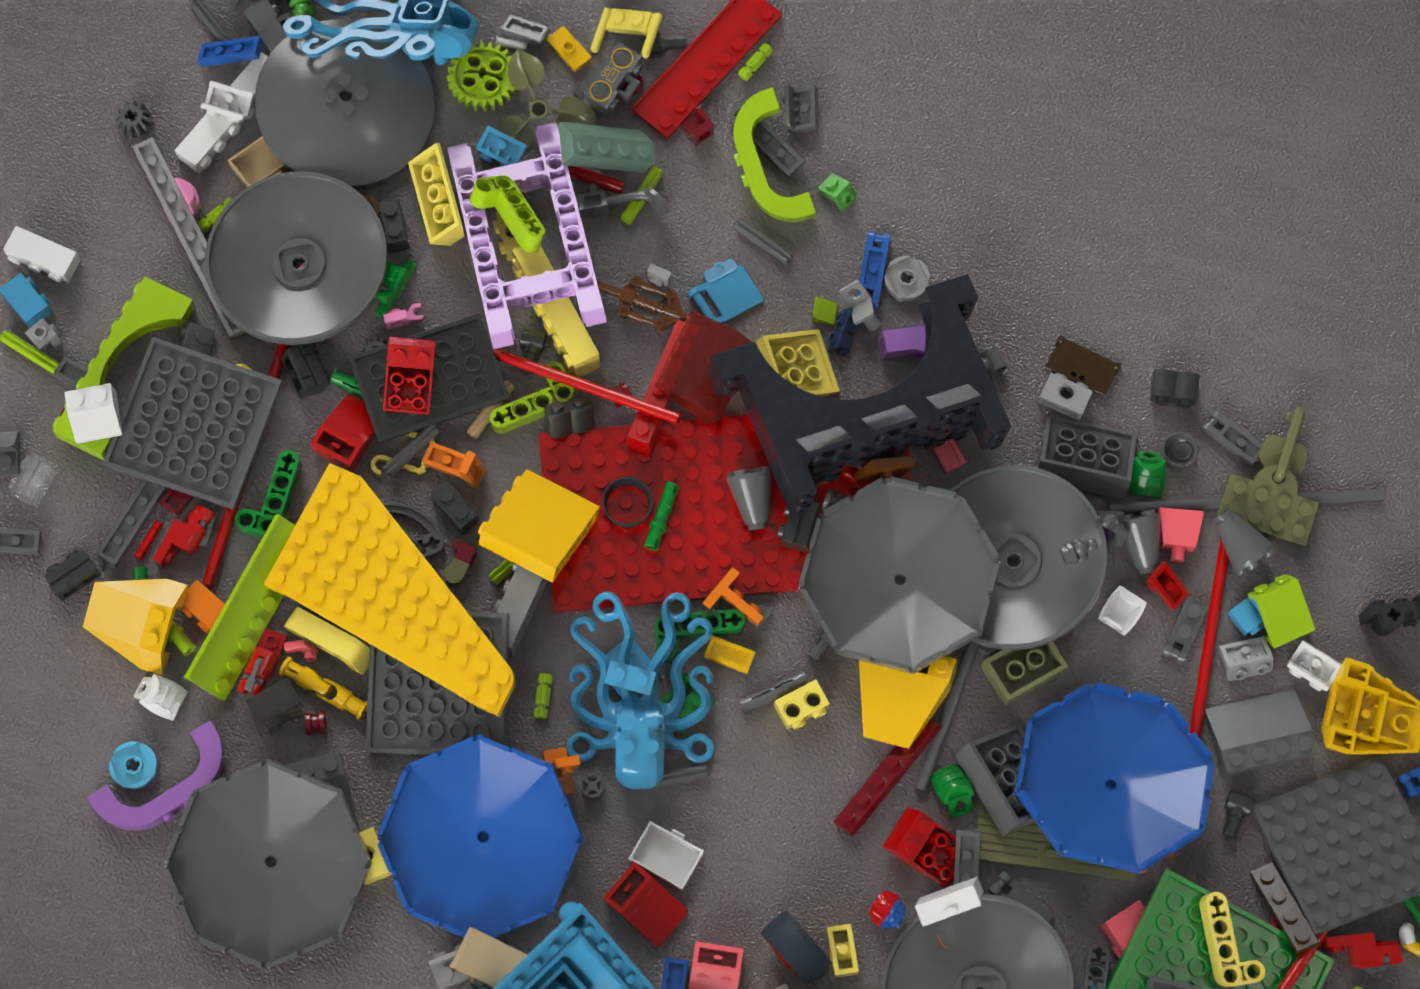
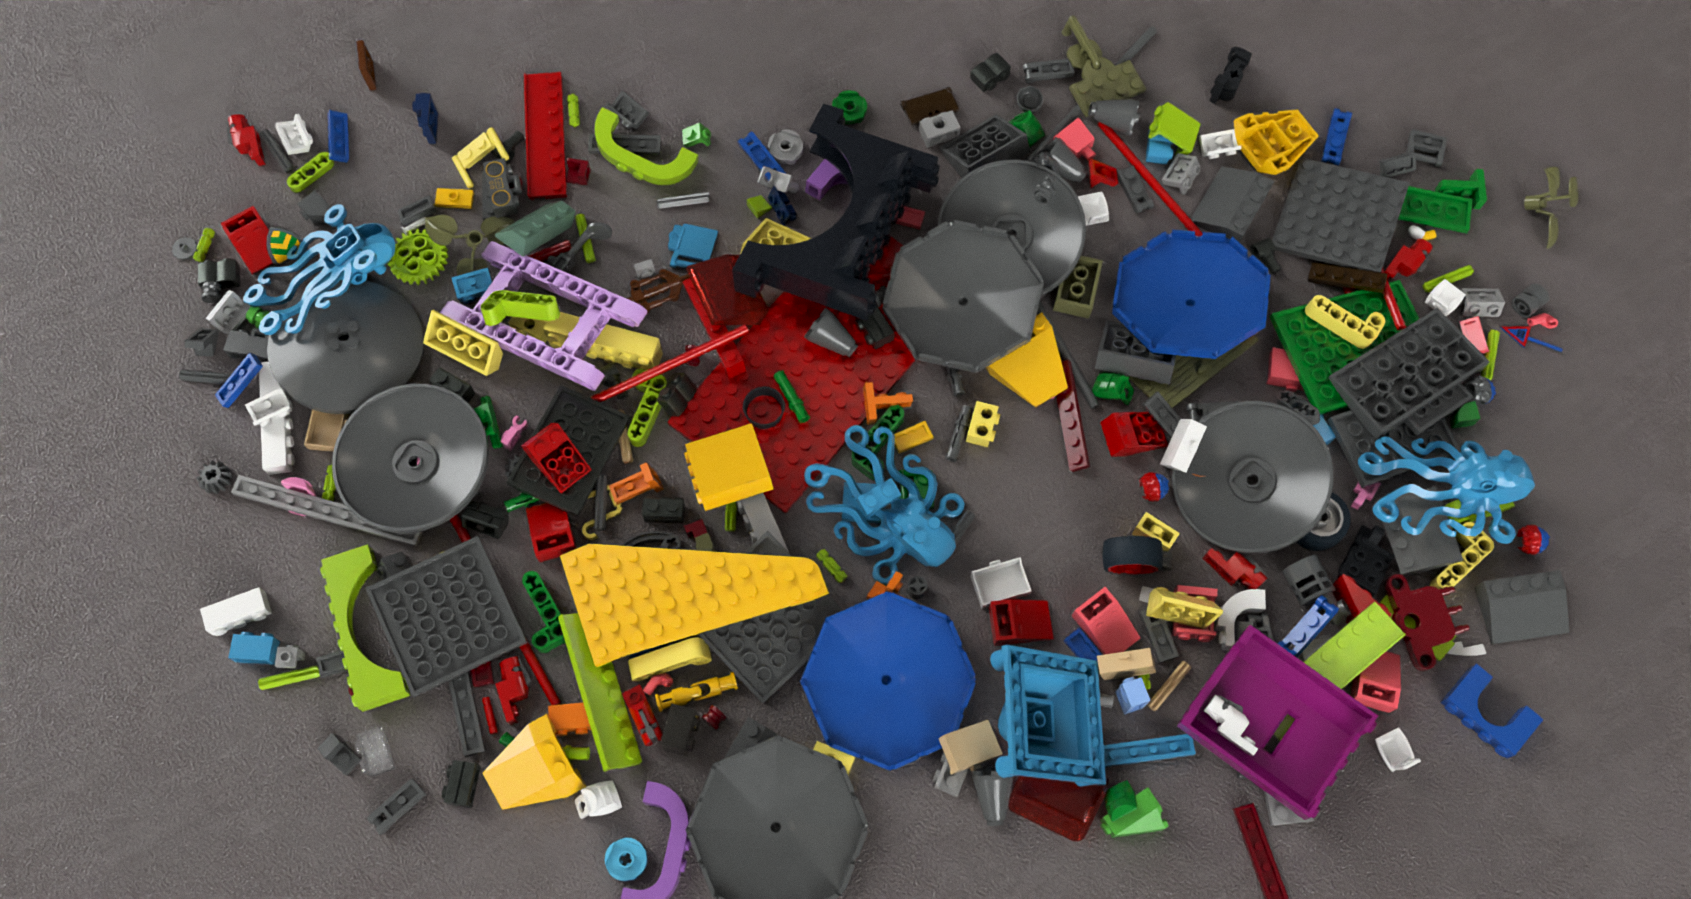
camera: 45 degrees left, 5 degrees down
white slope [64,383,123,444] -> none
reddish brown plate [855,456,916,482] -> none
none -> green plate [832,90,867,124]

